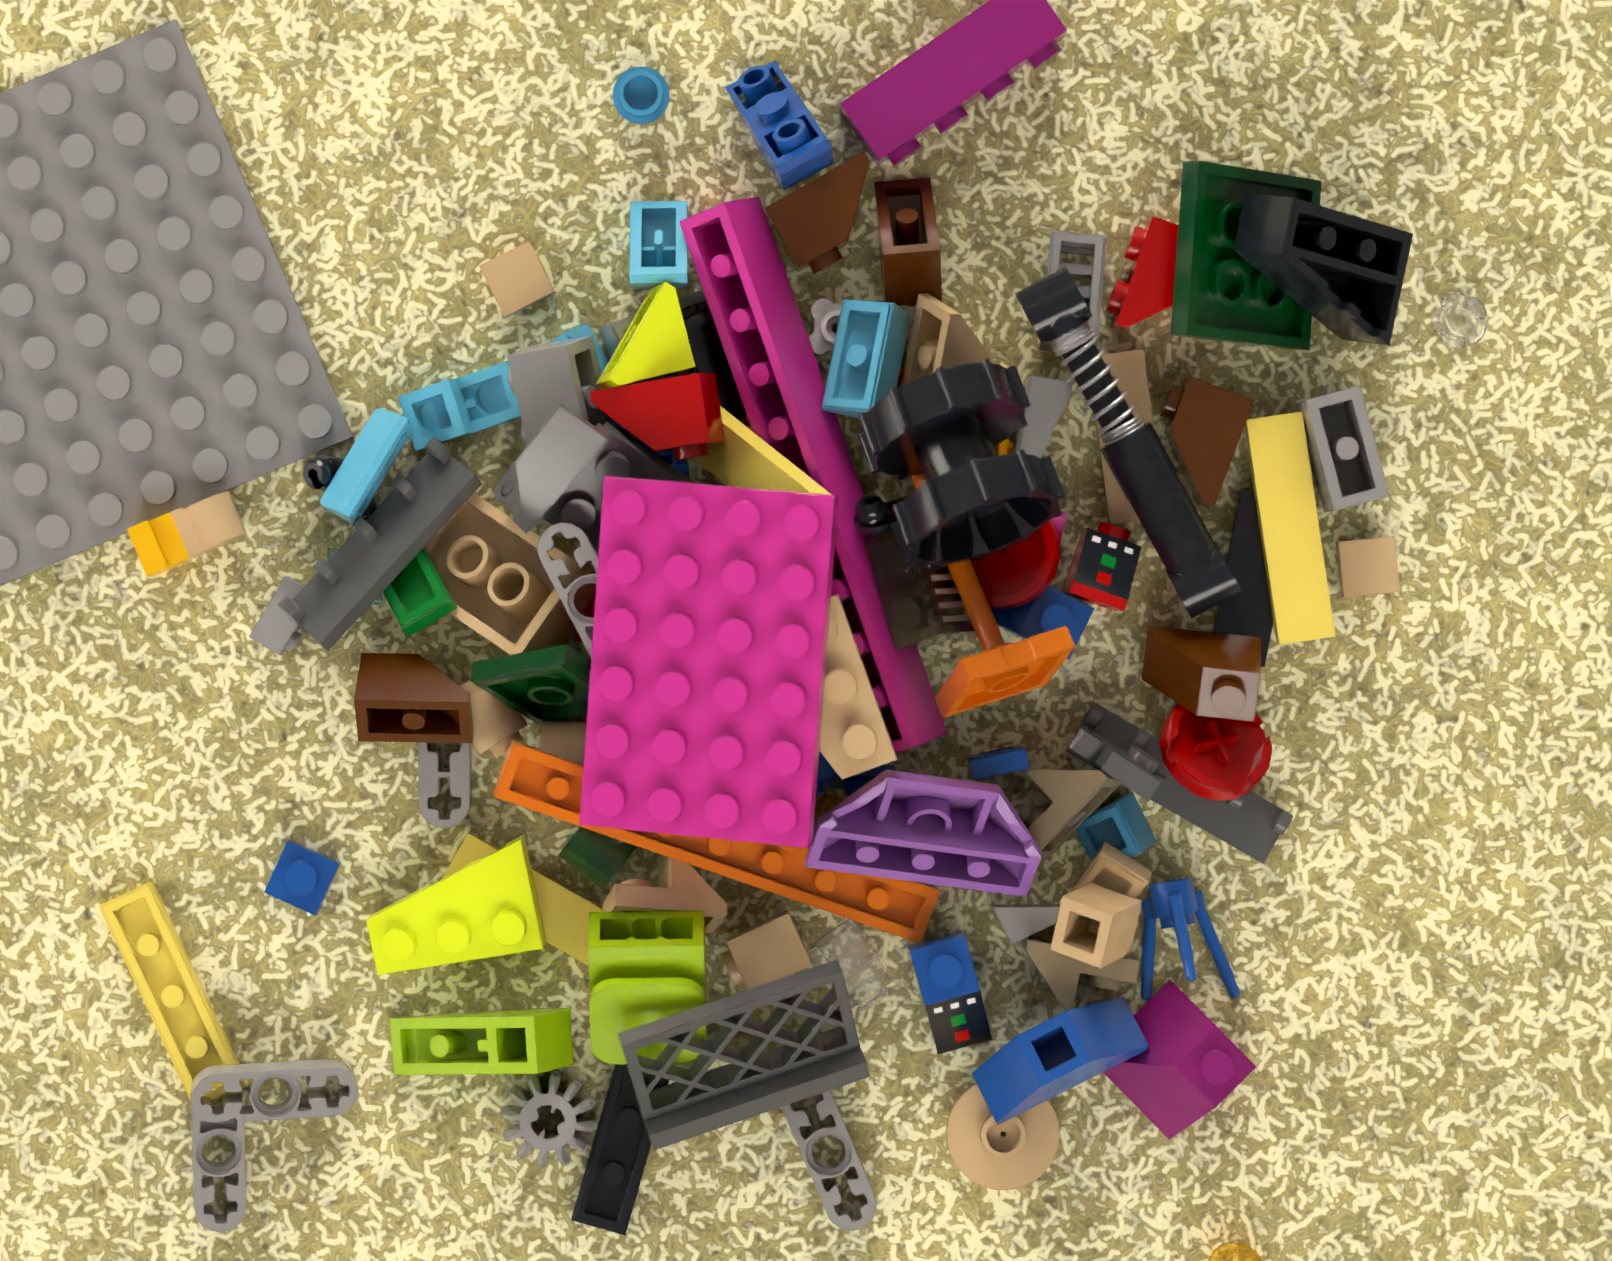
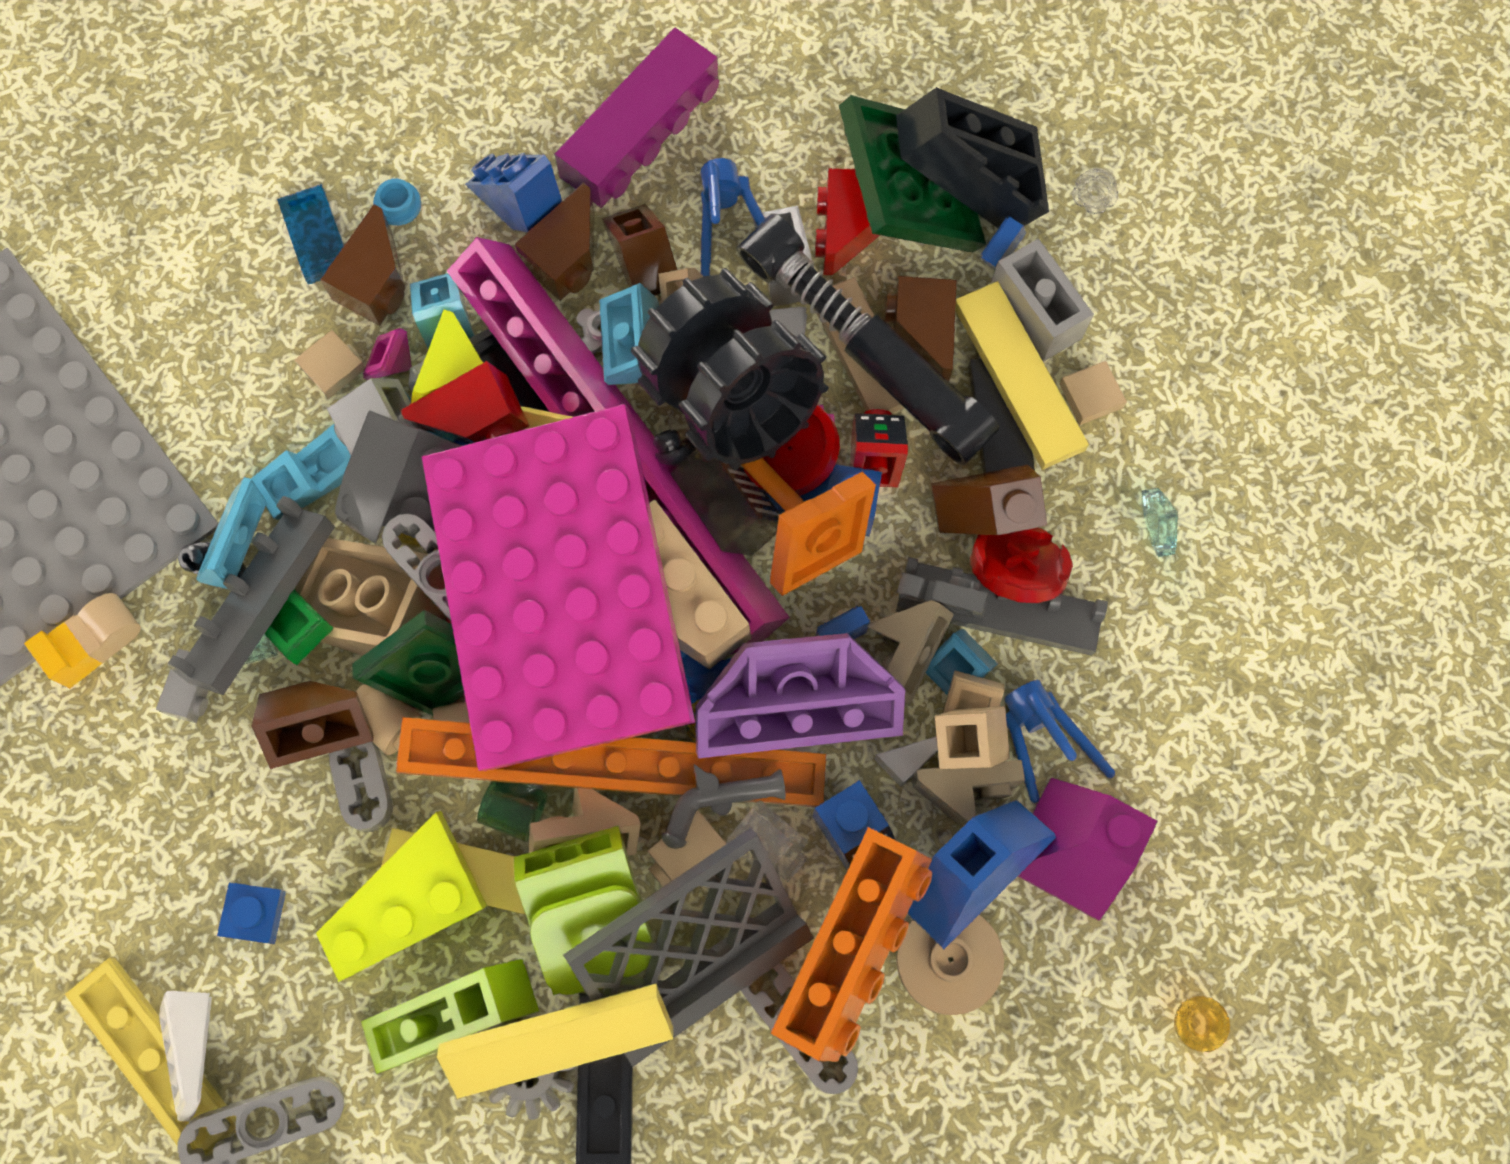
camera: 15 degrees left, 15 degrees down
none -> white slope [159,991,212,1121]
none -> tile [277,184,344,285]
none -> reddish brown slope [320,204,406,326]
none -> dark pink slope [363,328,412,380]
none -> light yellow tile [437,984,673,1099]
none -> dark grey piece [661,764,786,849]
none -> blue plant [700,158,765,277]
none -> orange brick [770,827,932,1062]
none -> blue tile [981,217,1026,270]
none -> clear light blue tile [1142,488,1178,557]

